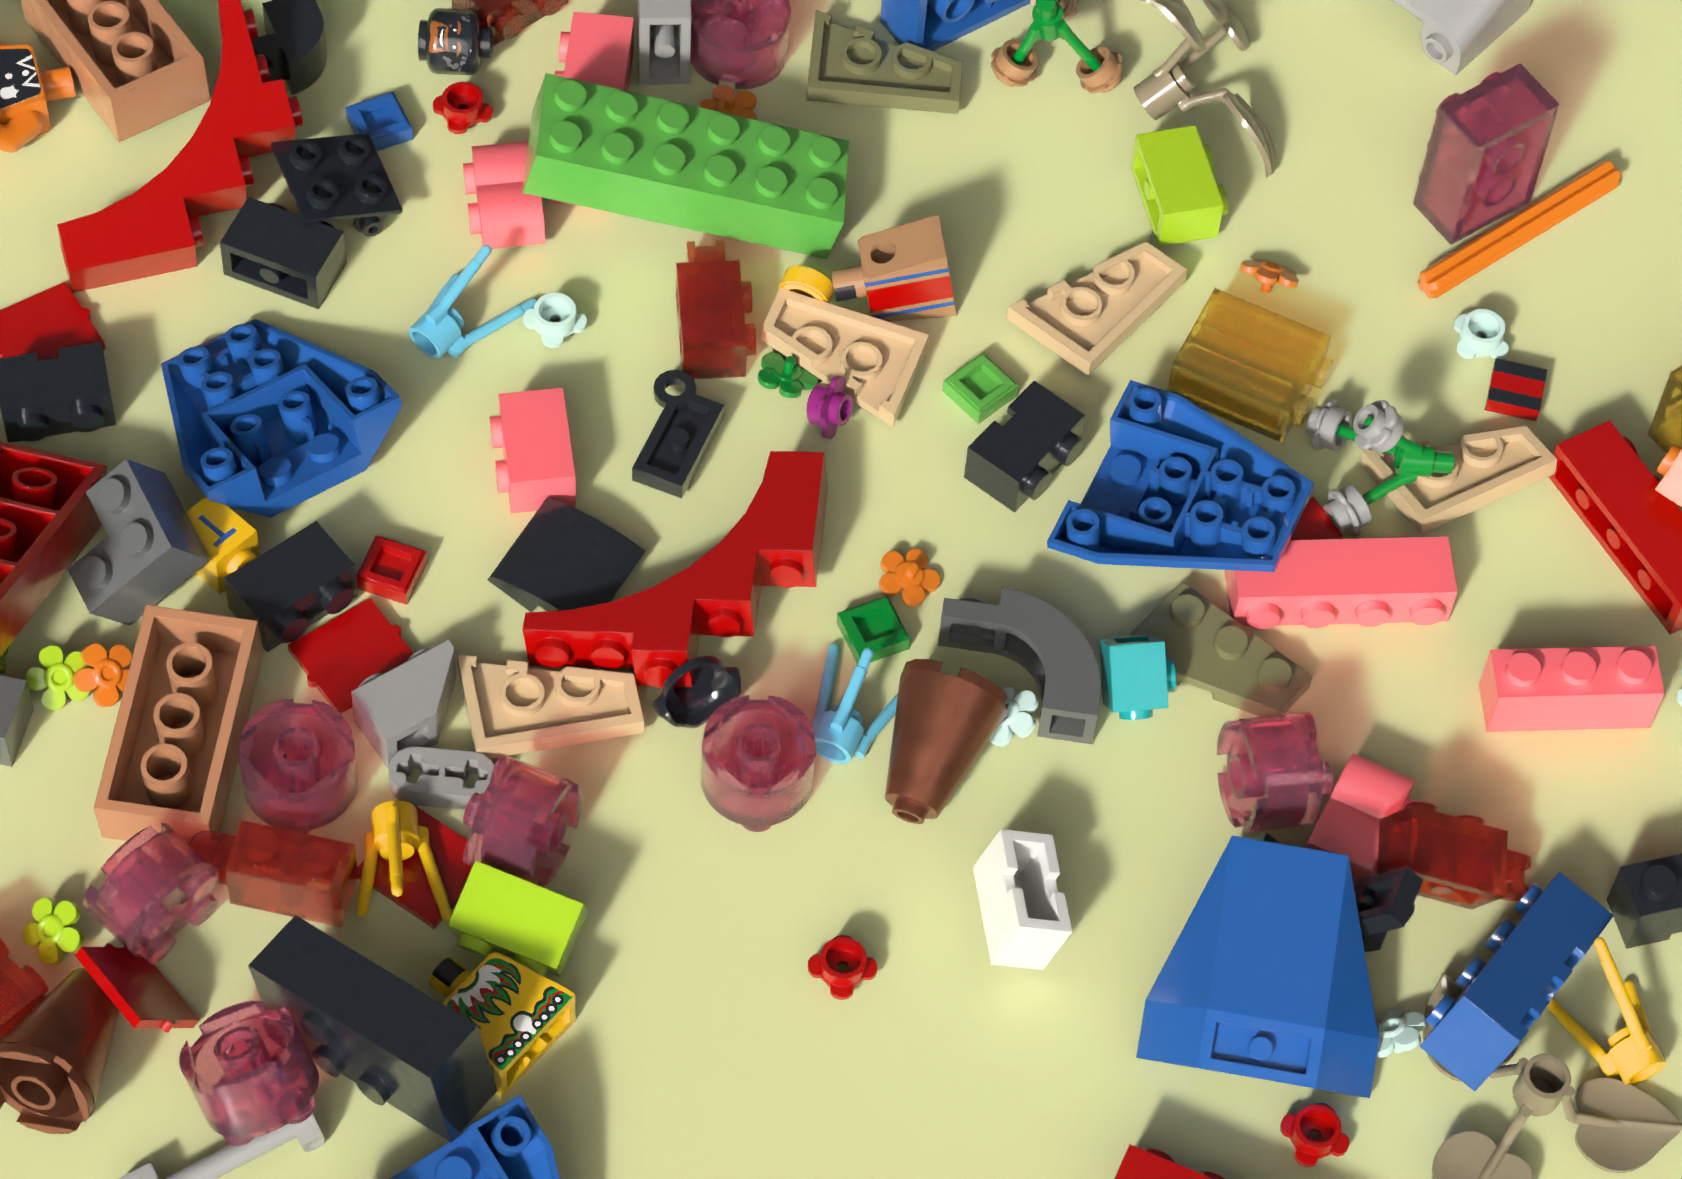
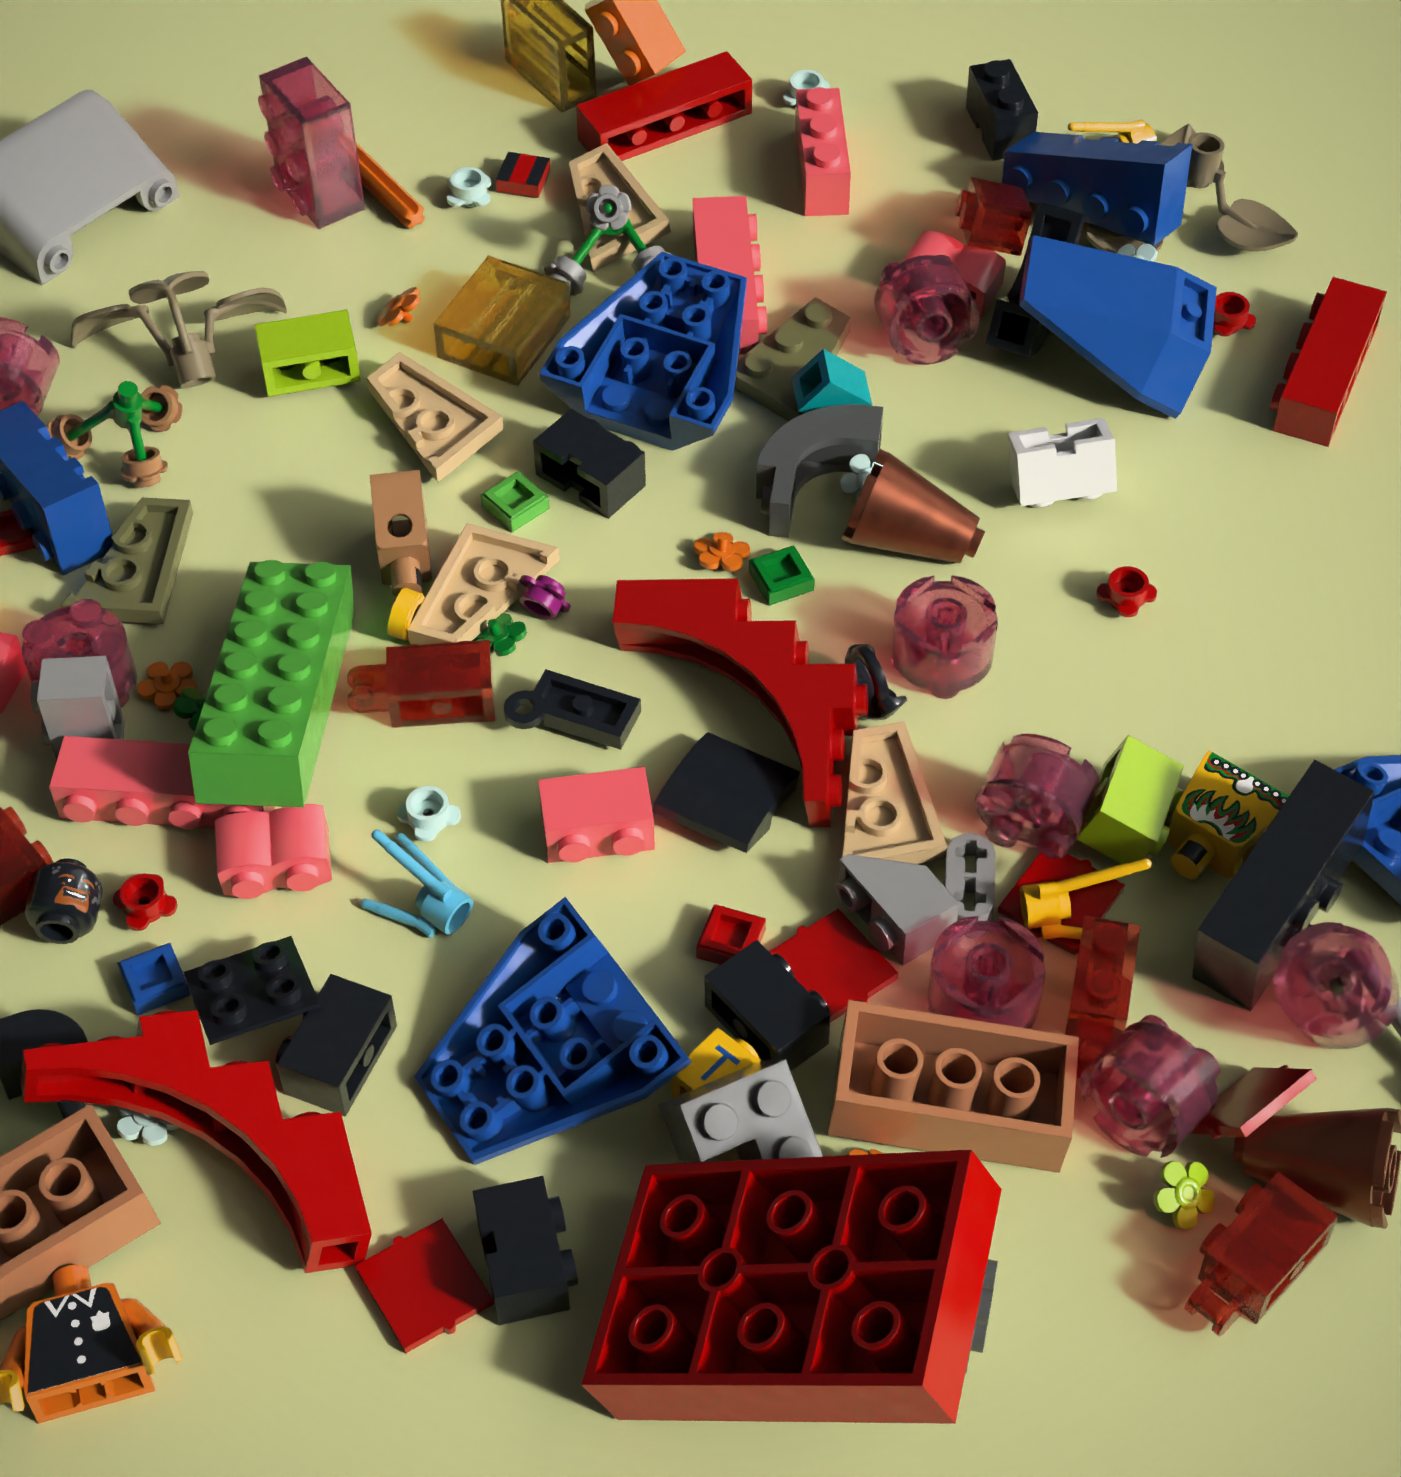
camera: 85 degrees left, 5 degrees down
medium azure plant [806,643,898,764] -> none

